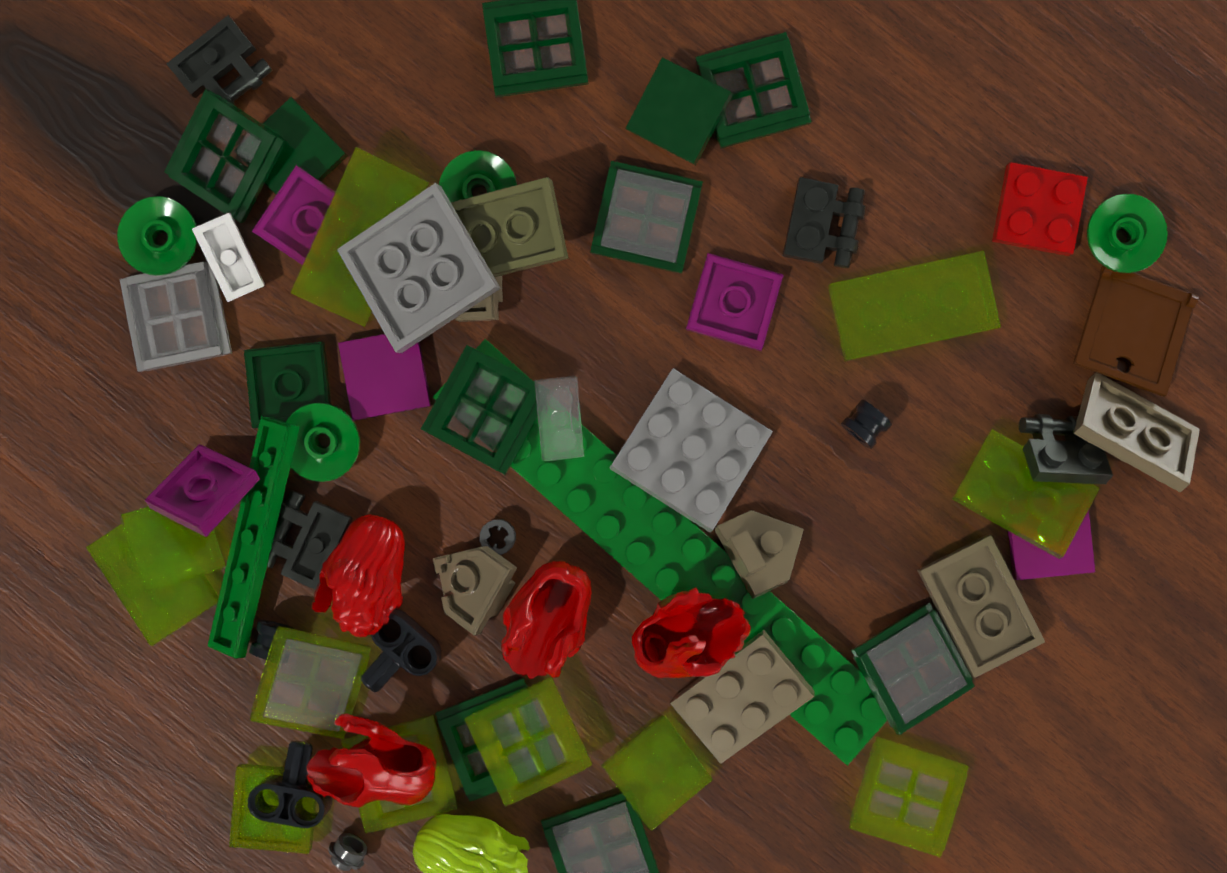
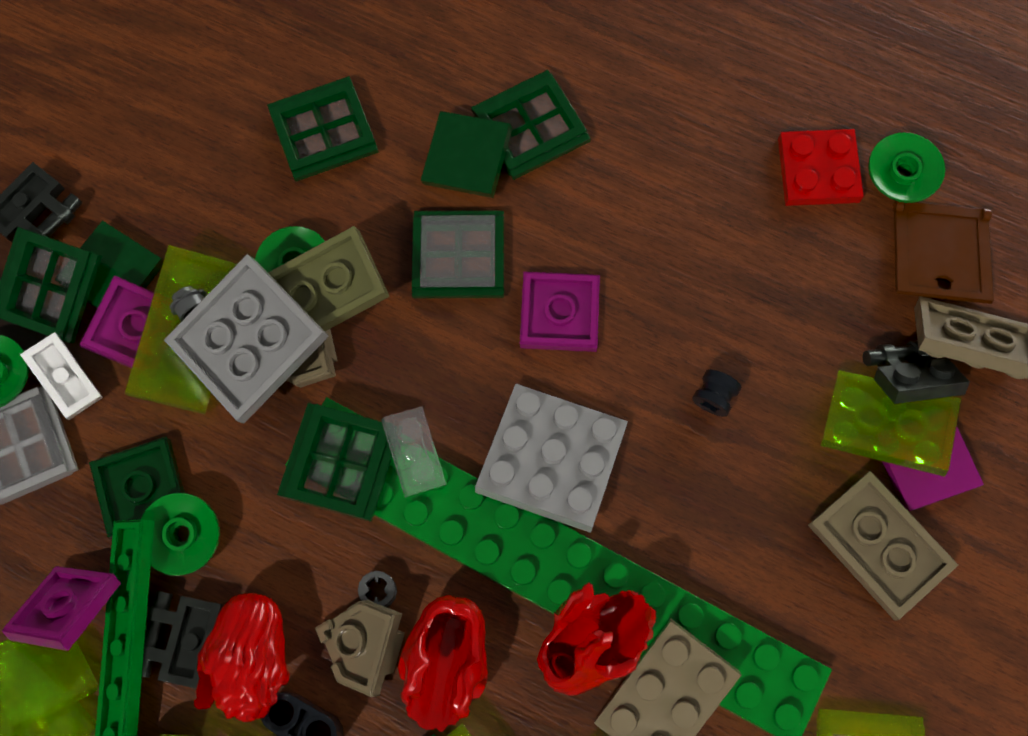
camera: 10 degrees left, 15 degrees down
magenta tile [338,334,432,421] -> none
dark tan plate [715,510,804,599] -> none
pearl dark grey plate [782,177,866,268] -> none
clear neon green tile [828,251,1001,361] -> none
clear piece [851,603,975,735] -> none
none -> dark grey plate [170,286,206,321]

